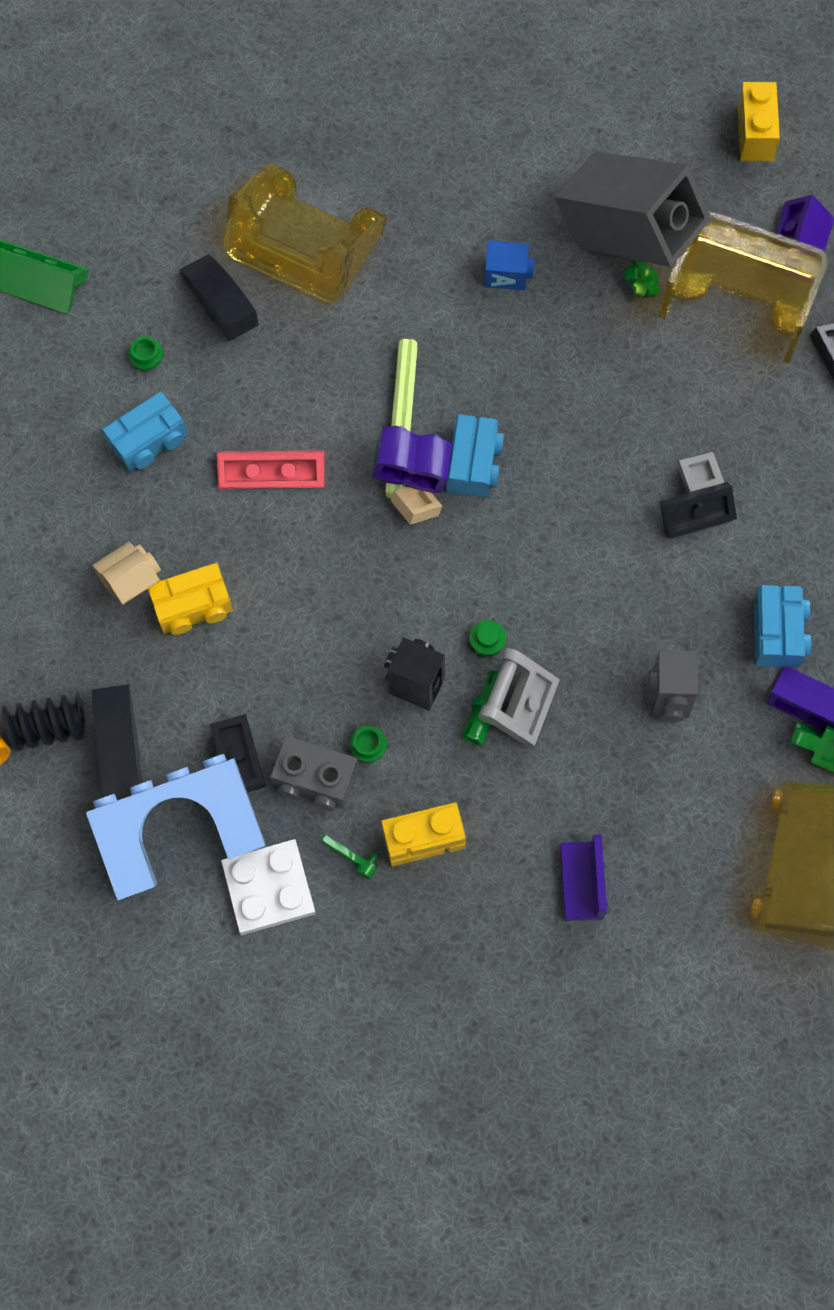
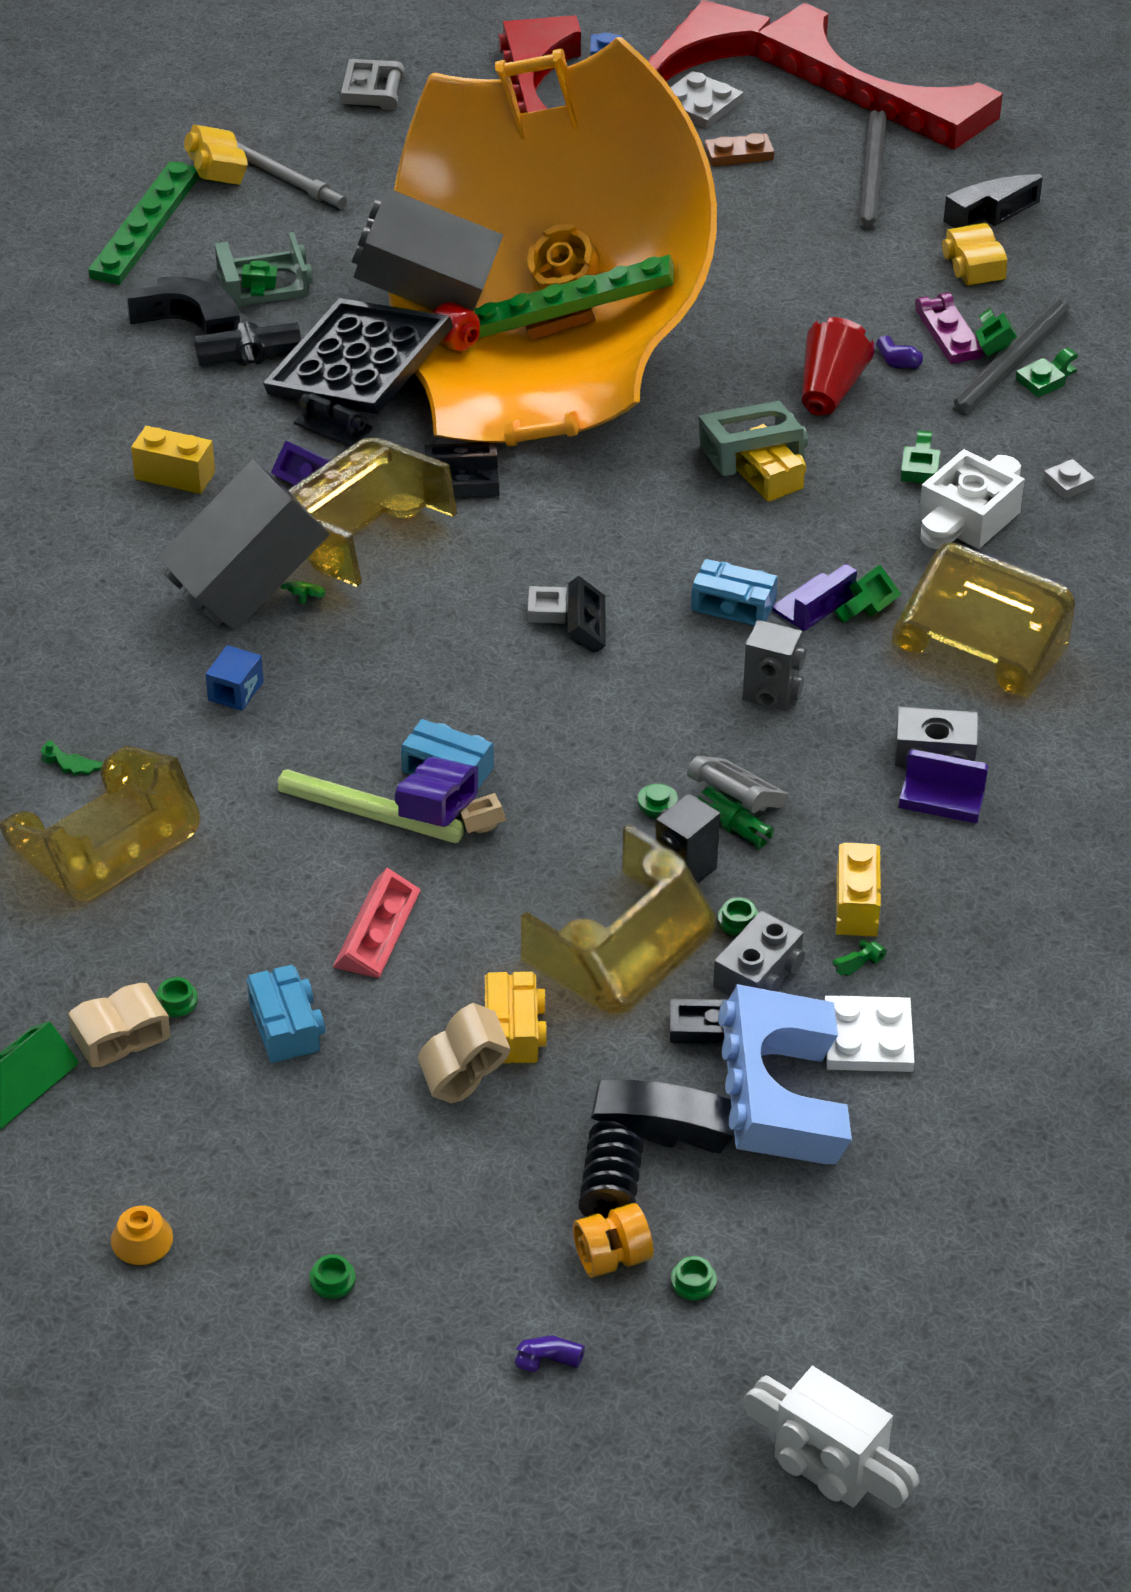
camera: 75 degrees left, 25 degrees down
black slope [180,254,259,341] -> none
none -> green piece [41,740,105,776]
none -> tan brick [68,983,170,1067]
none -> clear yellow windscreen [521,824,716,1014]
none -> brick [895,707,978,767]

